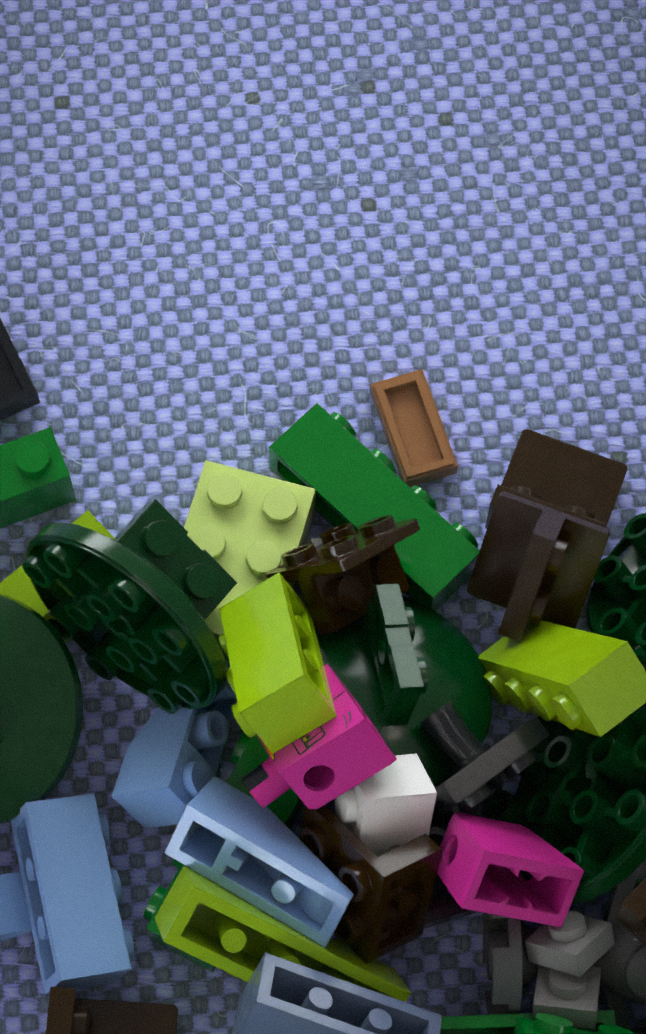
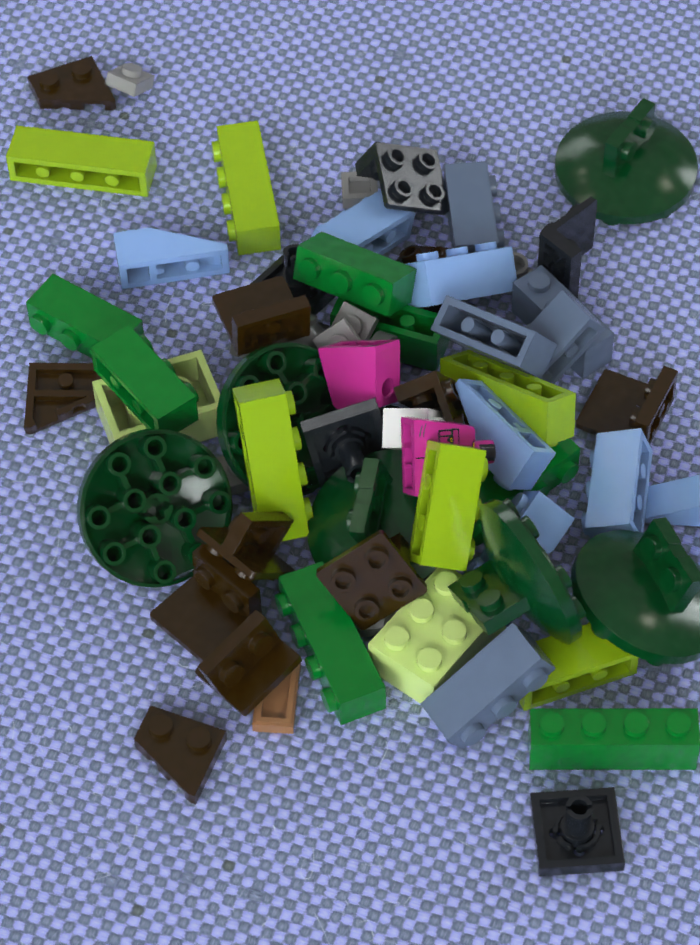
camera: 155 degrees left, 15 degrees down
none -> dark brown wing [134,705,227,805]
none -> dark brown bracket [195,610,302,716]
none -> sand blue brick [420,622,556,749]

